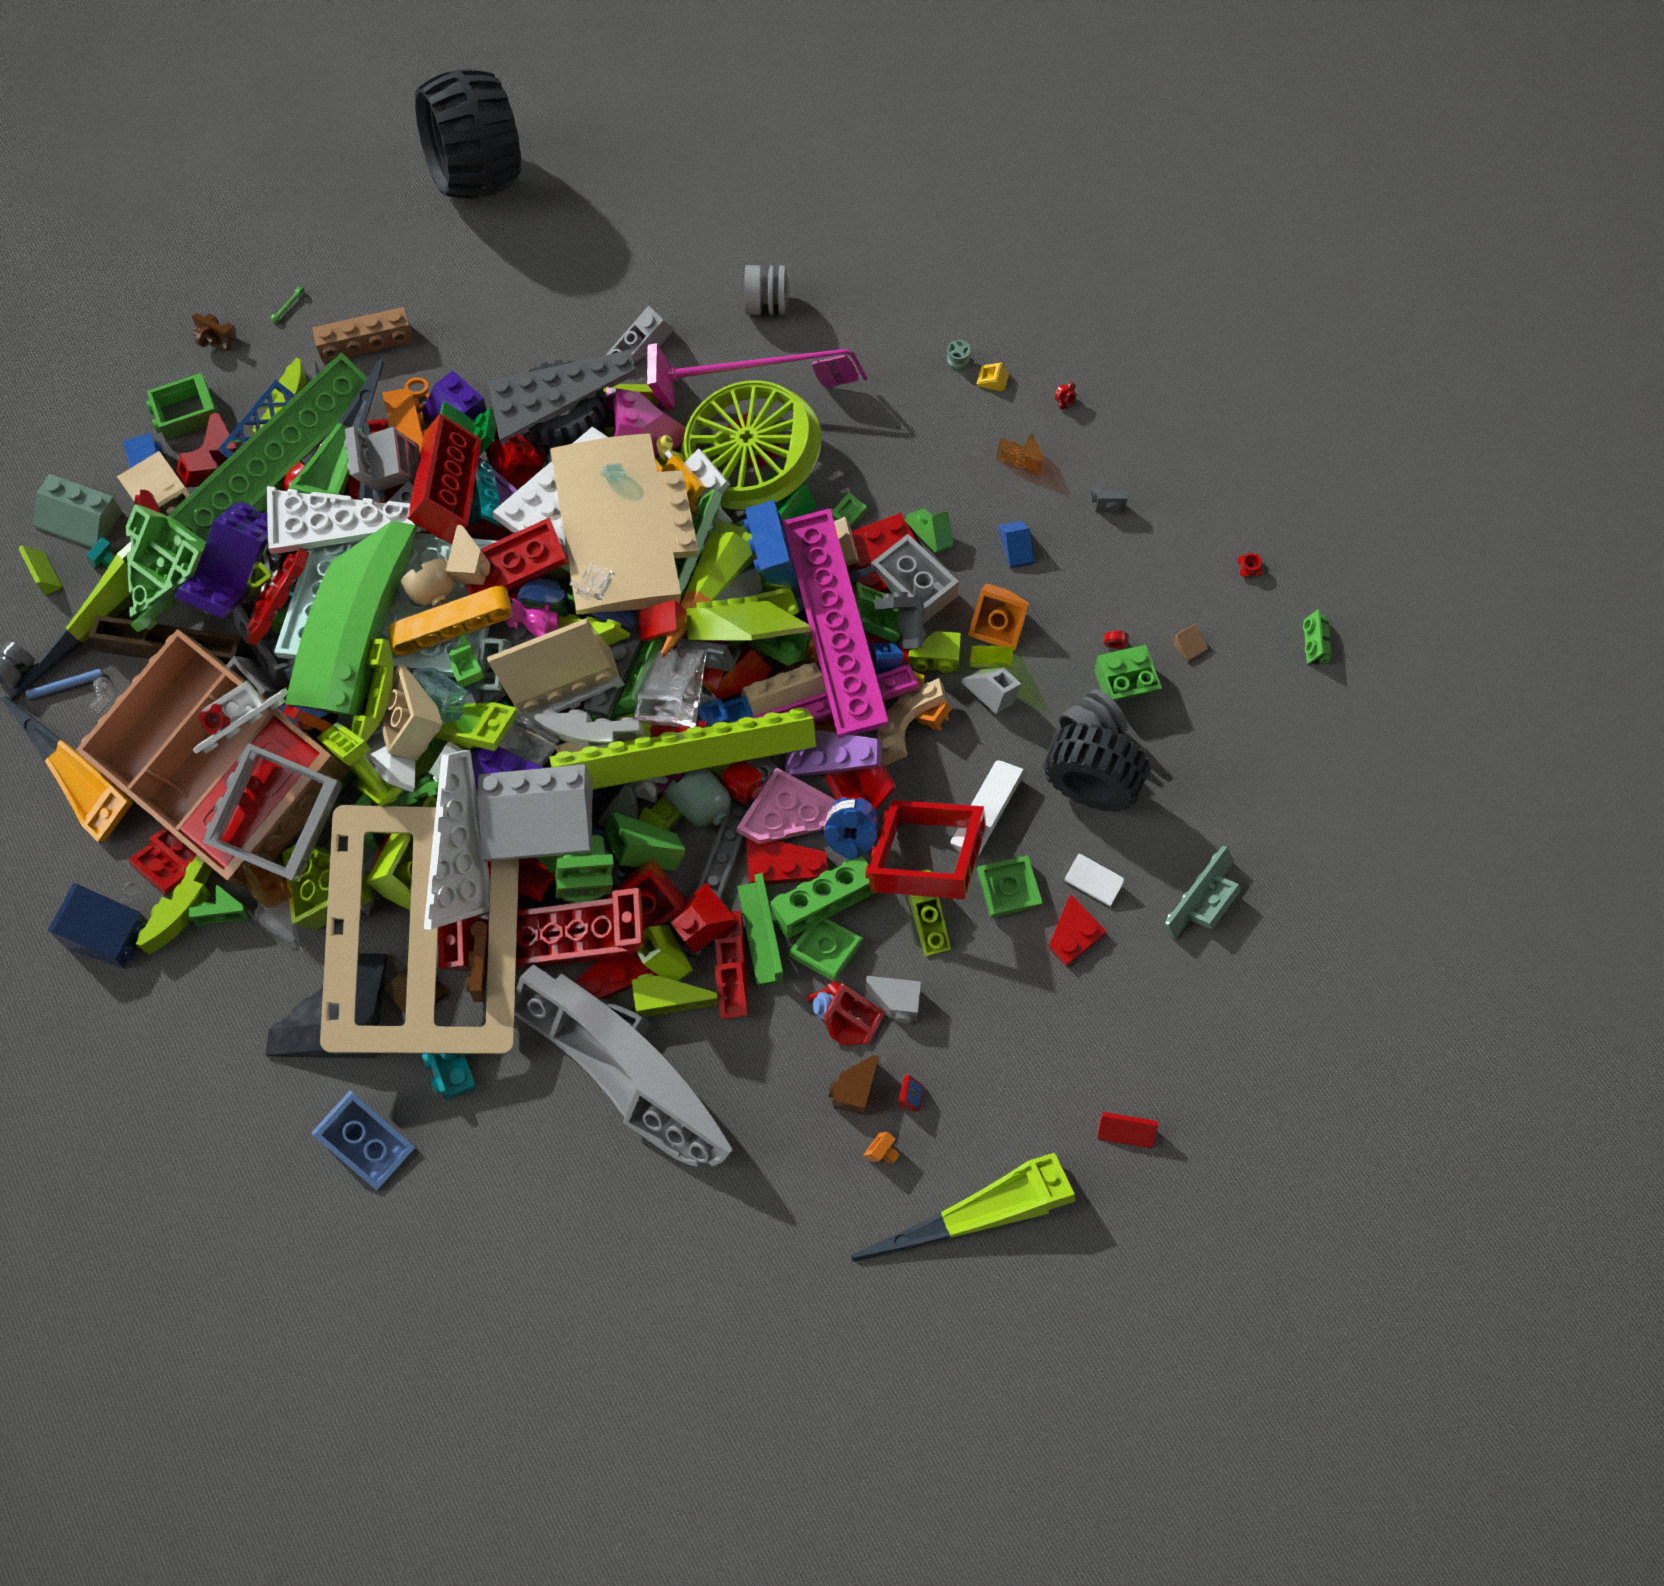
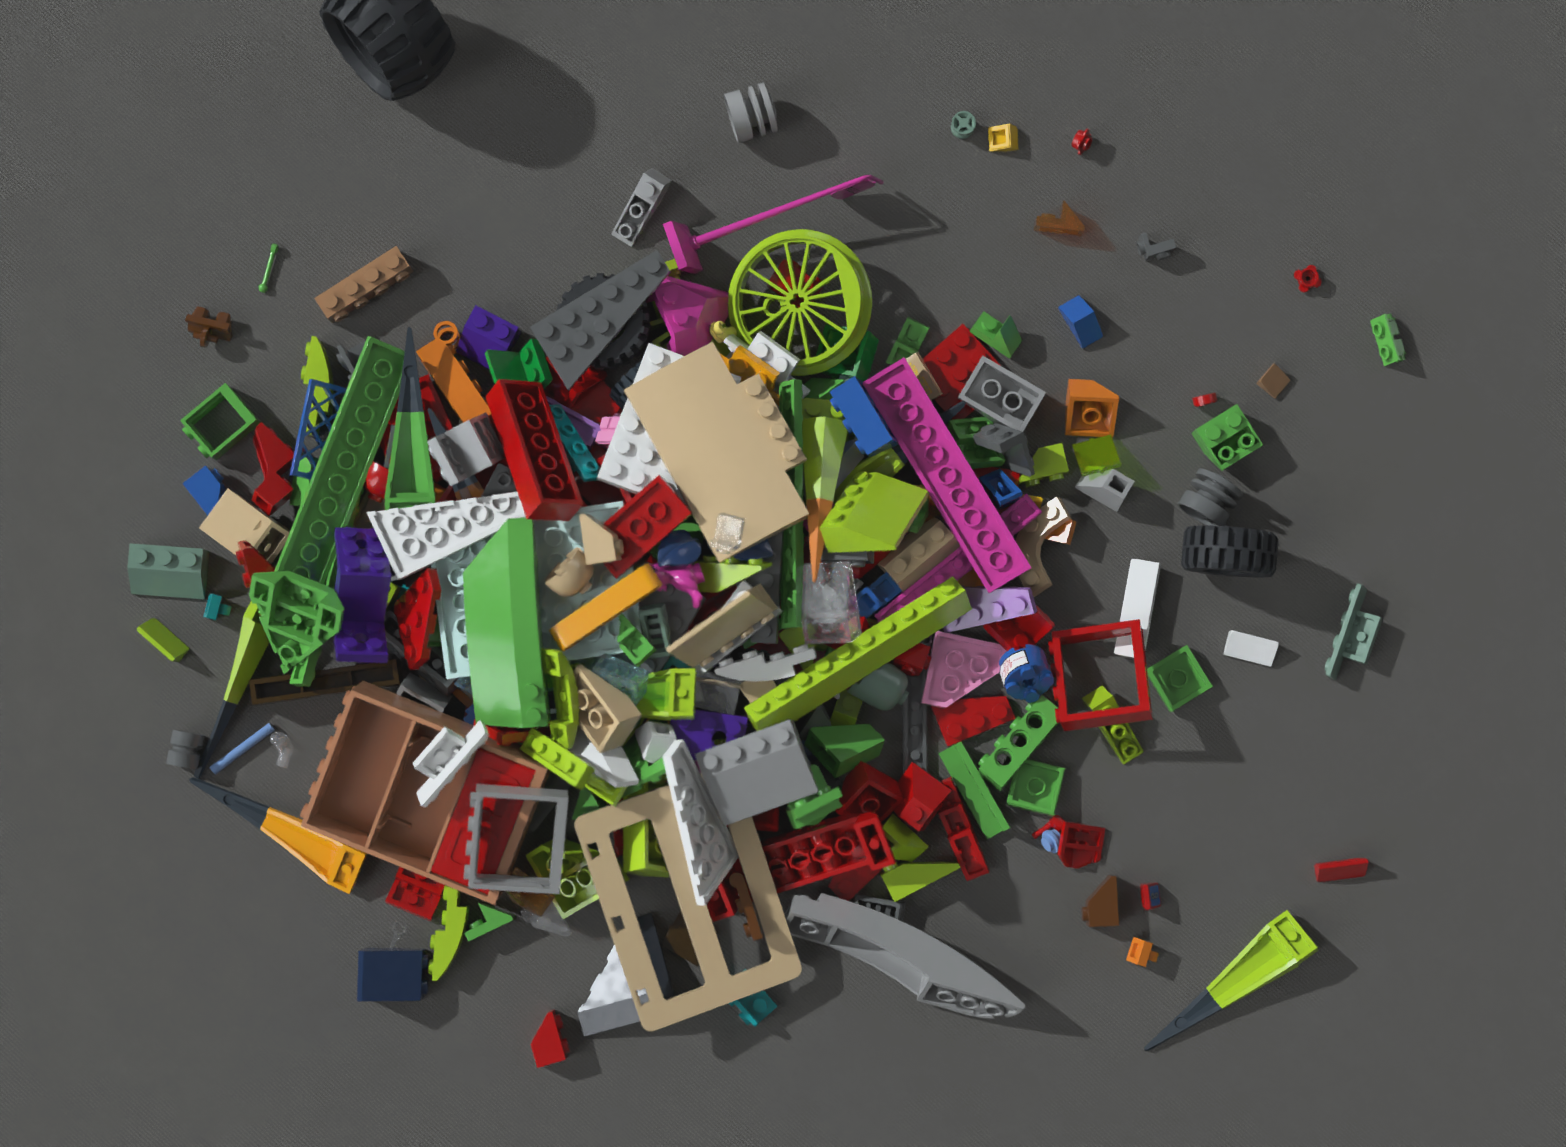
camera: 20 degrees left, 20 degrees up
red plate [198,703,231,735] -> none
medium blue slope [311,1090,415,1190] -> none
clear light blue plate [600,463,626,481] -> none
red slope [639,600,687,641] -> none
light grey slope [866,976,921,1023] -> none
red wing [1048,895,1107,967] -> none
none -> red slope [530,1009,570,1068]

